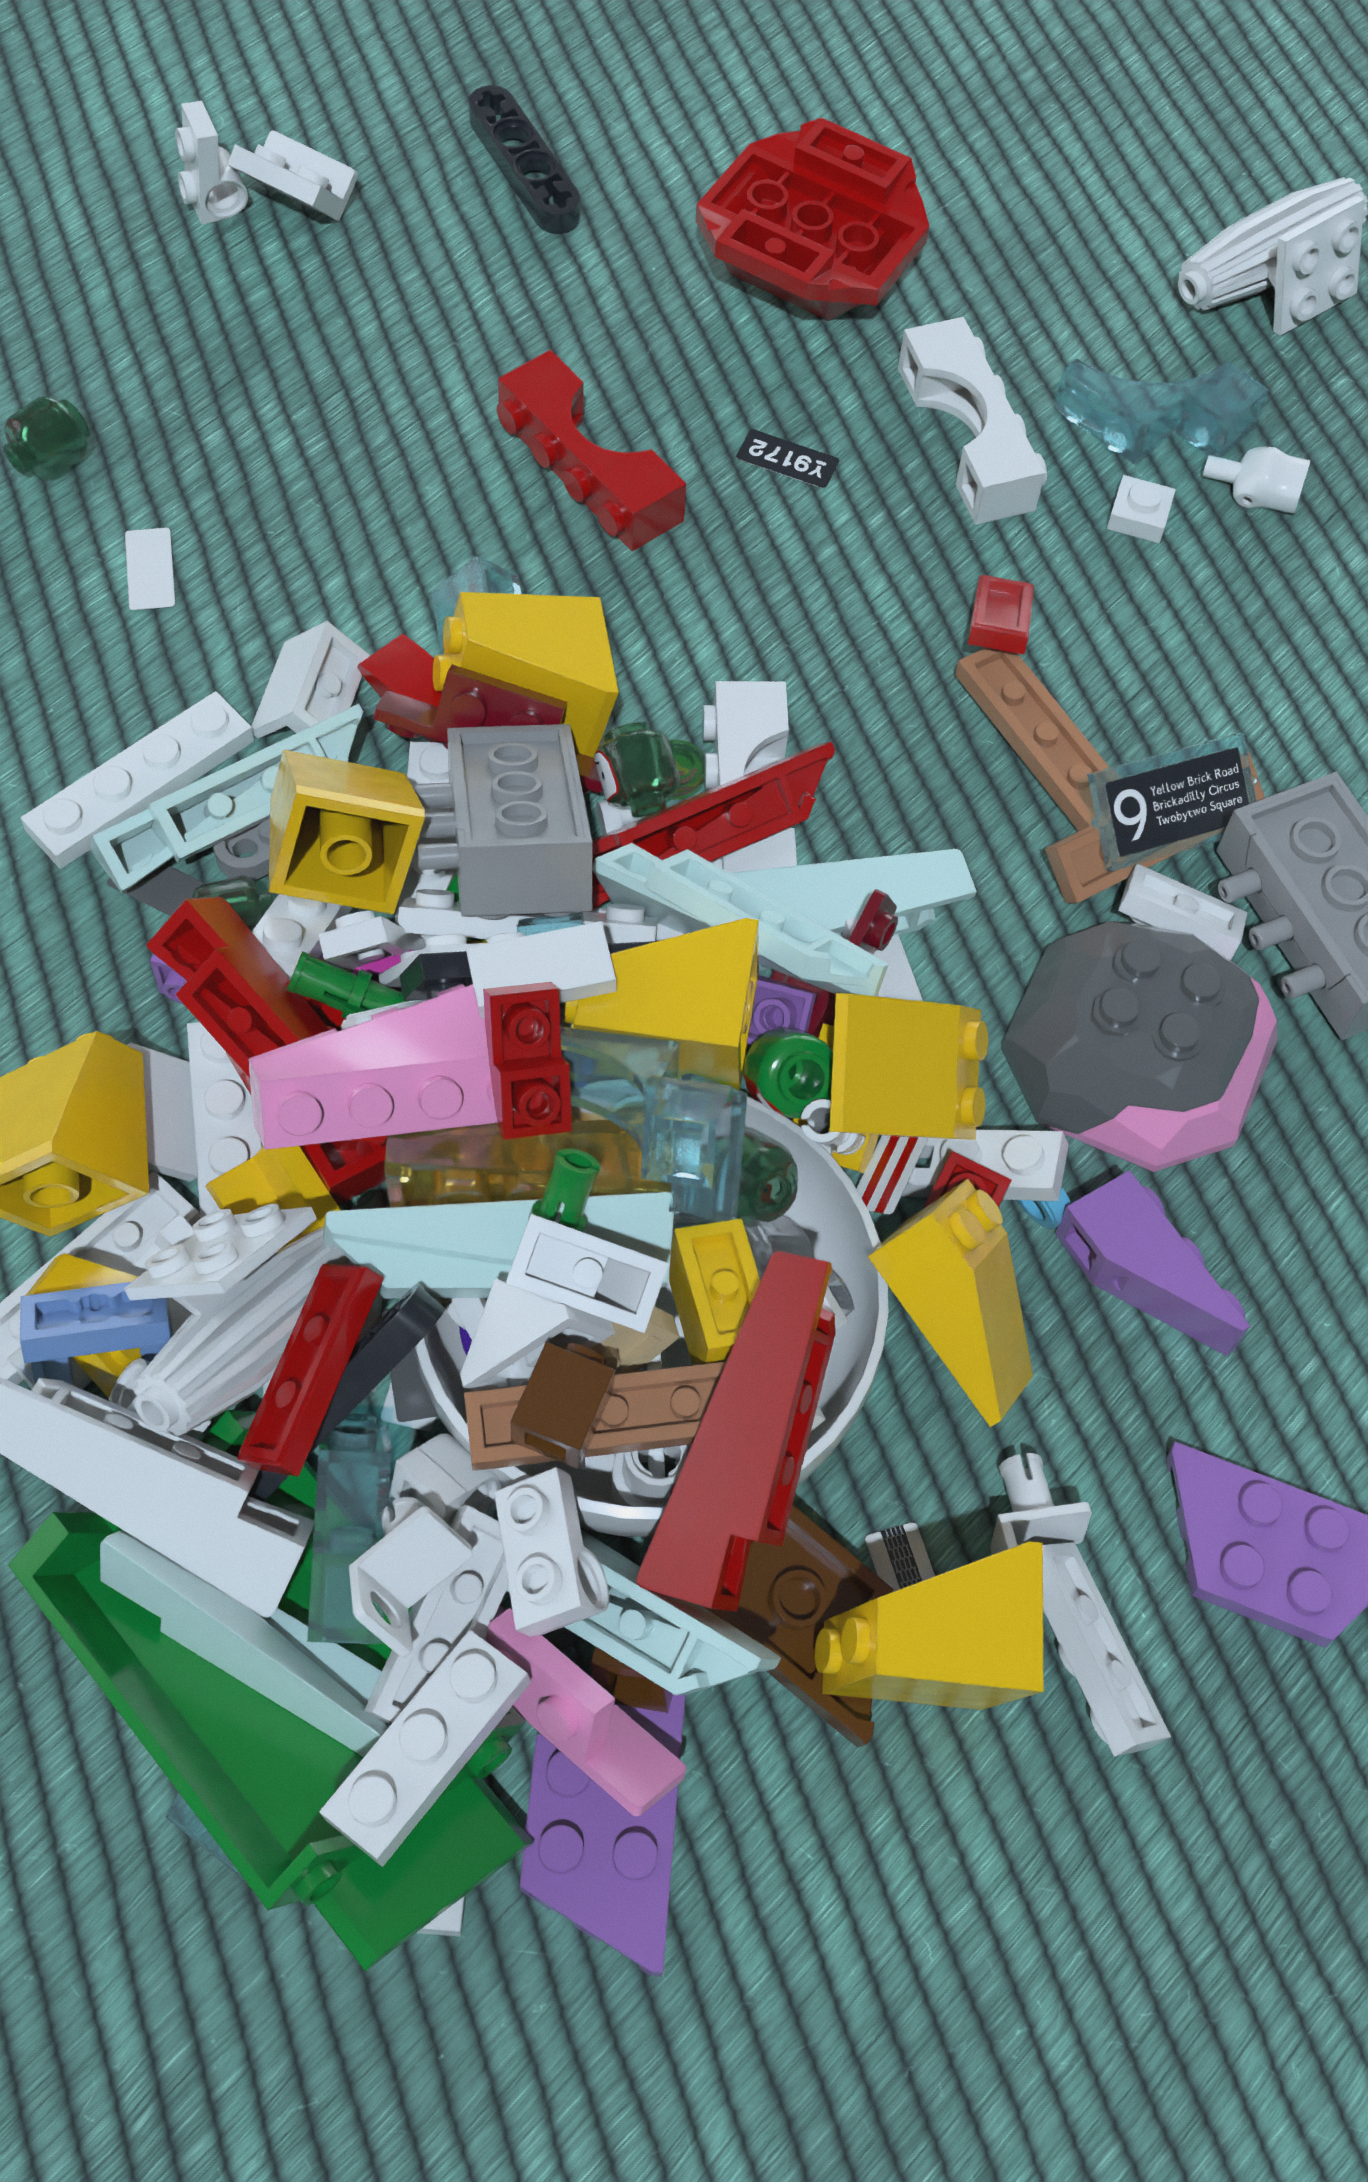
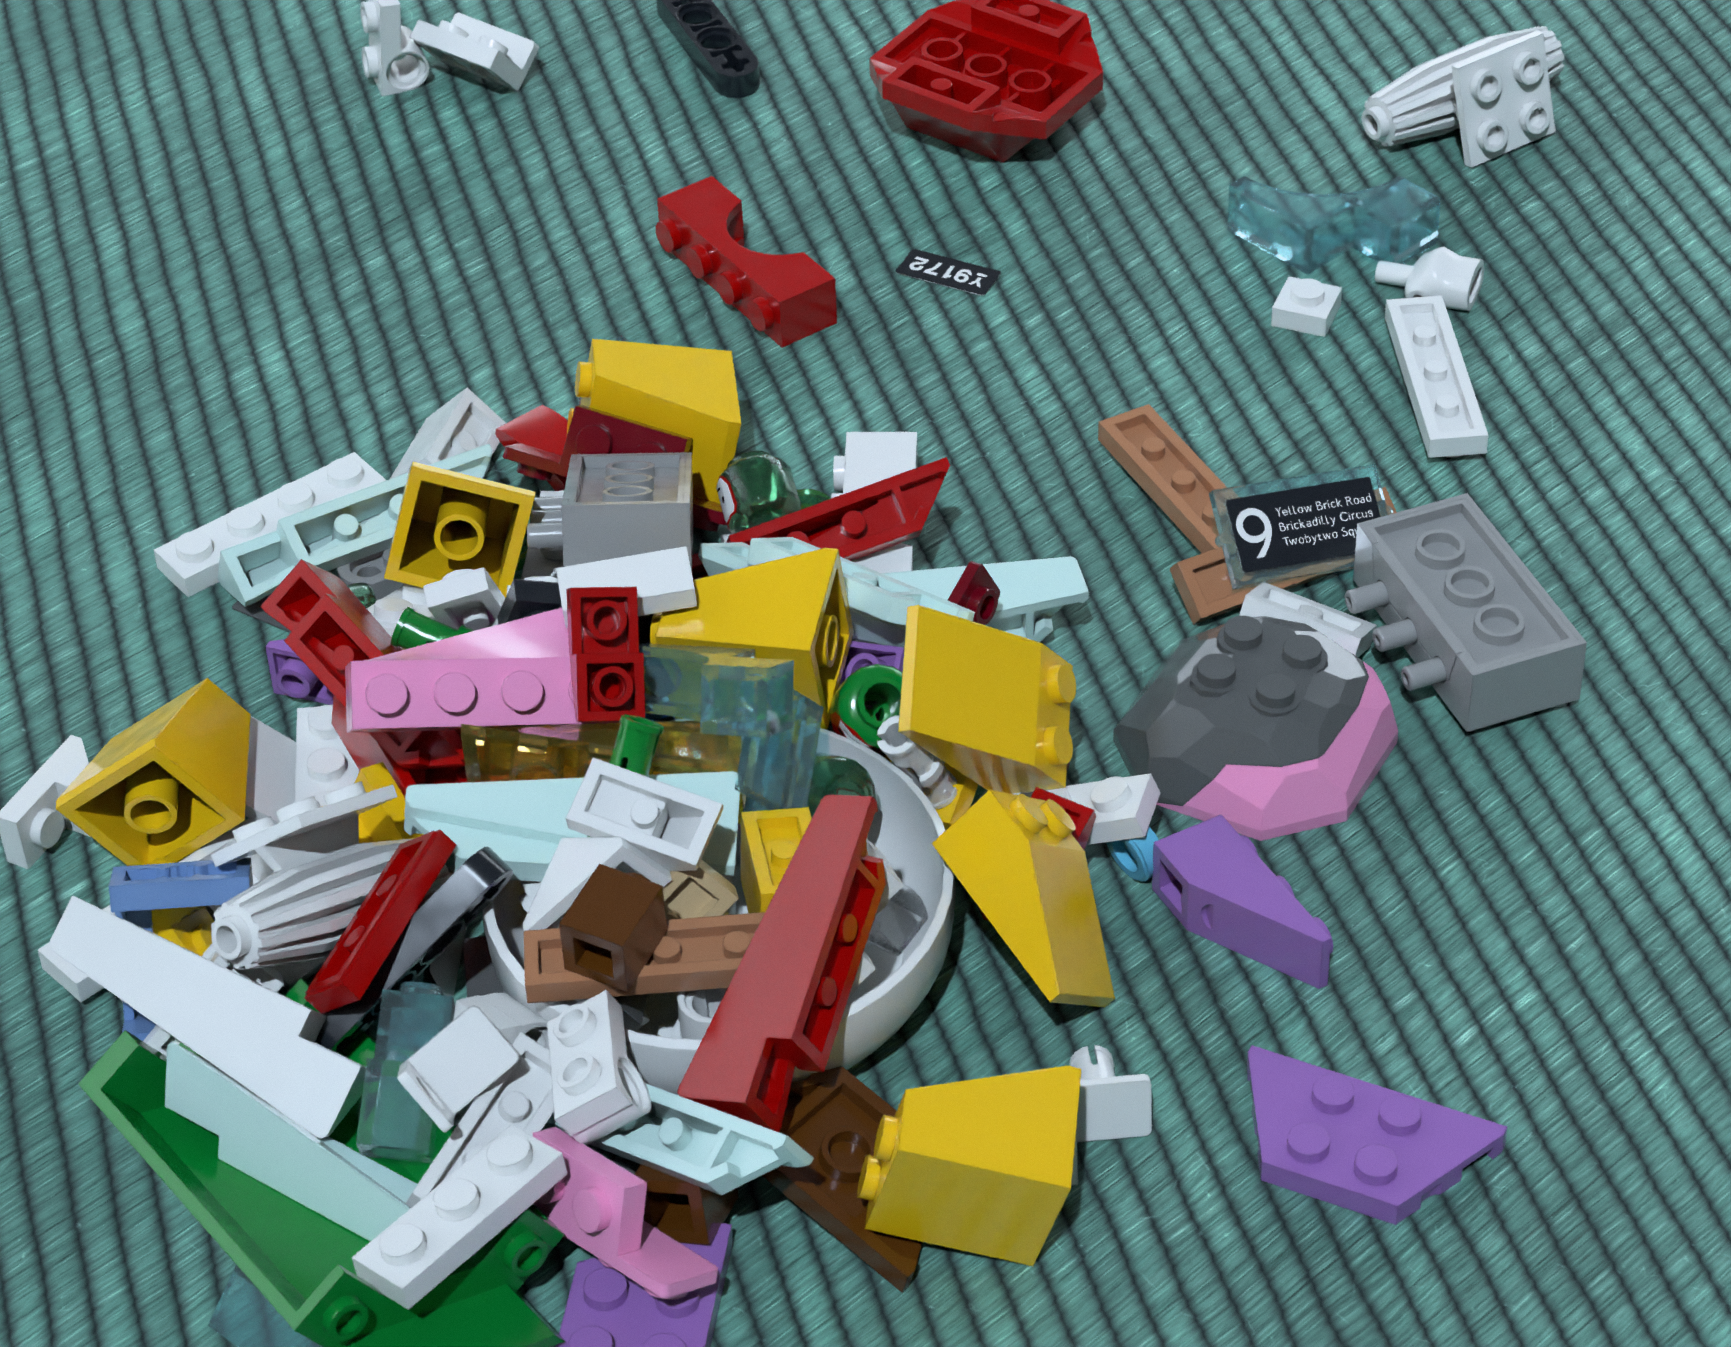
camera: 10 degrees right, 20 degrees down
clear green head [3,396,90,481] -> none
white sticker [125,528,175,610] -> none
white arch [898,317,1047,525] -> none
red tile [968,575,1034,655] -> none
white plate [1043,1542,1171,1757] -> none
none -> white plate [1385,295,1488,458]

